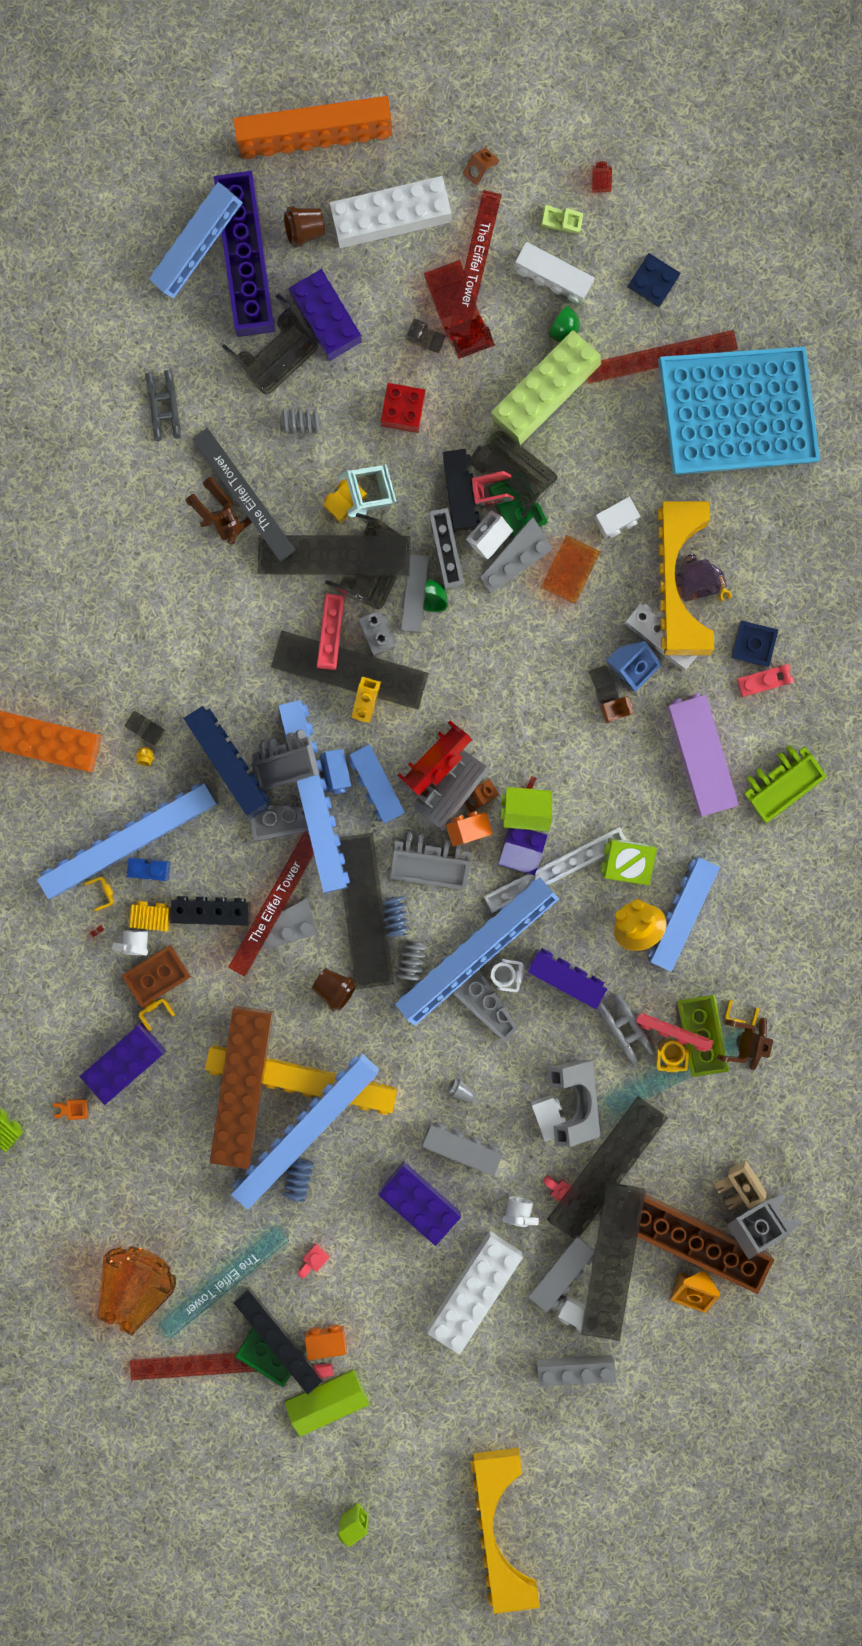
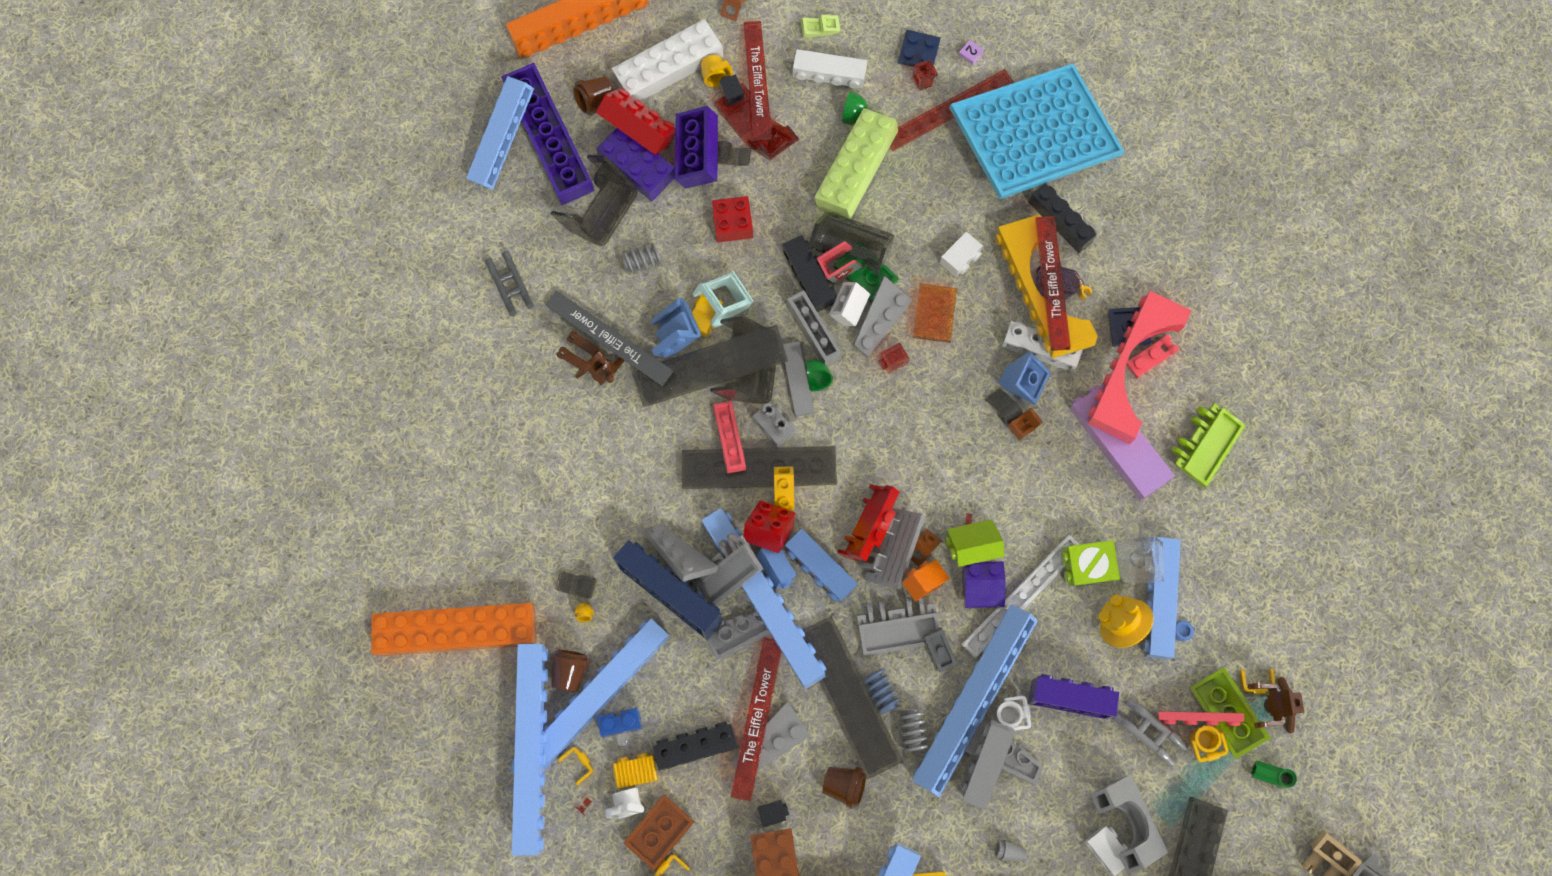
camera: 20 degrees left, 15 degrees down
none -> light blue brick [512,644,548,856]
none -> reddish brown piece [550,649,591,691]
none -> red brick [596,88,675,155]
none -> light grey wing [644,524,718,582]
none -> medium blue piece [651,298,701,358]
none -> dark purple brick [675,106,718,189]
none -> yellow piece [700,55,733,89]
none -> black brick [719,74,744,107]
none -> red brick [743,500,796,553]
none -> black brick [757,800,789,827]
none -> clear red brick [878,343,909,374]
none -> clear red brick [912,59,938,91]
none -> dark grey plate [923,627,958,672]
none -> lavender tile [959,40,984,65]
none -> light grey brick [960,720,1015,810]
none -> black brick [1029,183,1097,254]
none -> clear red tile [1035,216,1071,351]
none -> coral arch [1087,291,1192,444]
none -> clear slope [1116,537,1164,584]
none -> medium blue tile [1175,621,1194,641]
none -> green piece [1251,760,1297,789]

